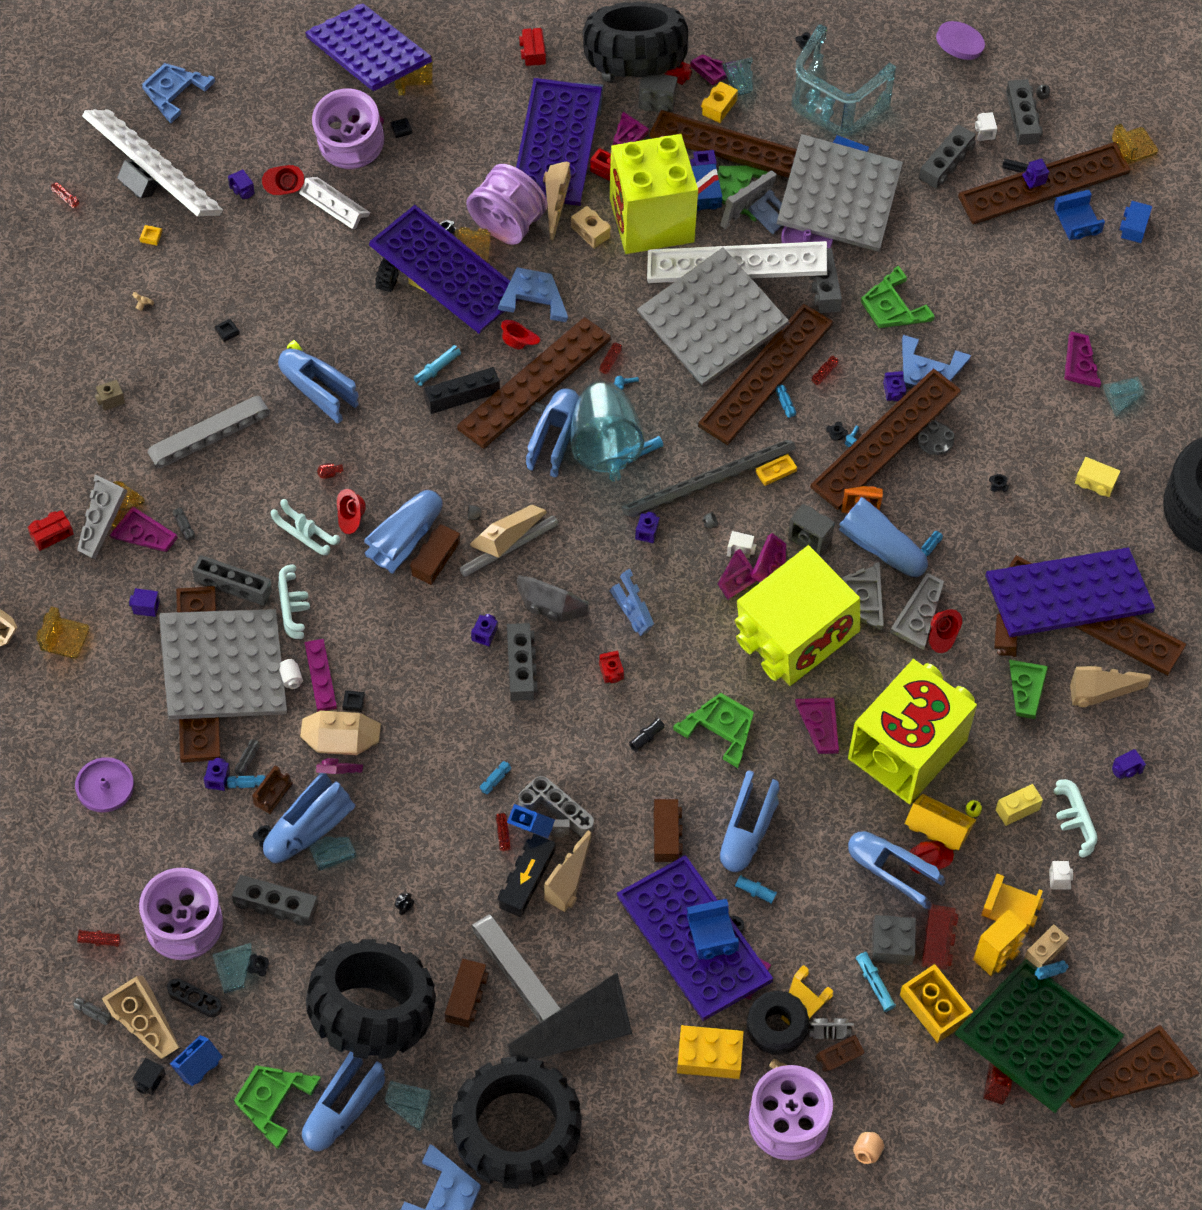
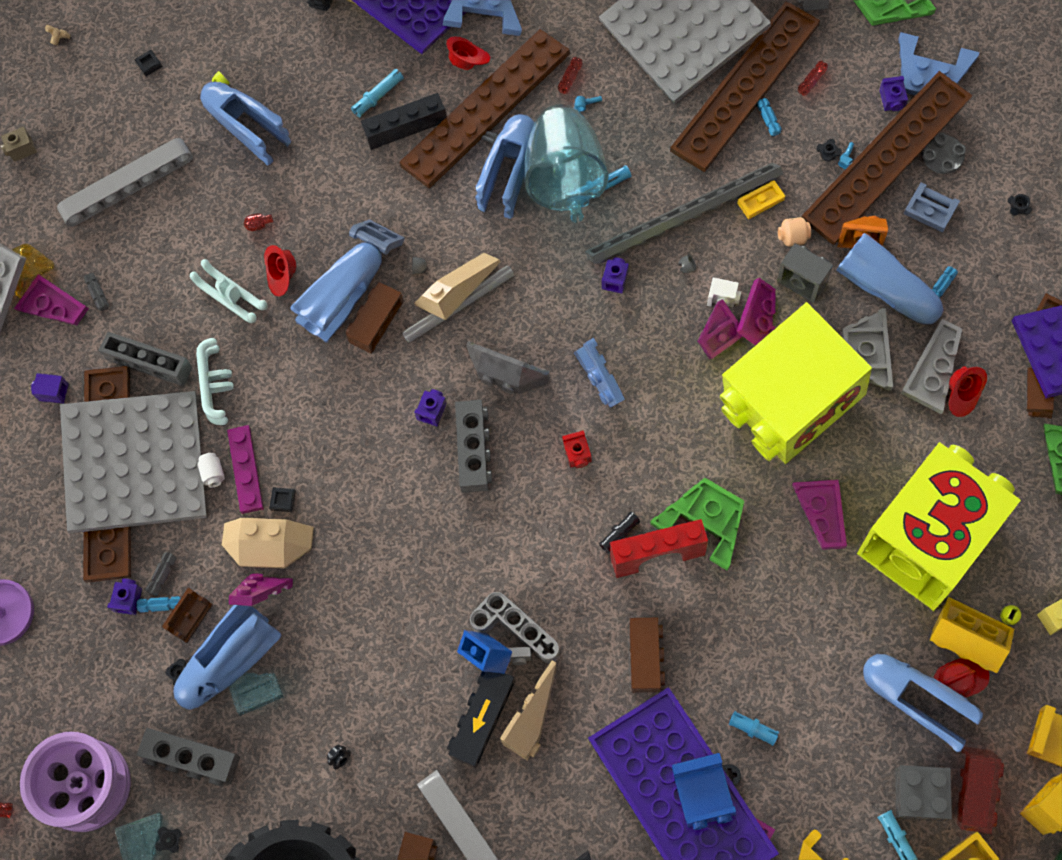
camera: 10 degrees right, 10 degrees up
dark azure axle [480,761,511,794] -> none
clear red axle [496,813,510,851] -> none
medium blue piece [720,771,780,872] -> none
none -> sand blue plate [349,220,405,255]
none -> red arch [610,519,708,578]
none -> light nougat head [778,217,811,247]
none -> sand blue plate [904,182,960,232]

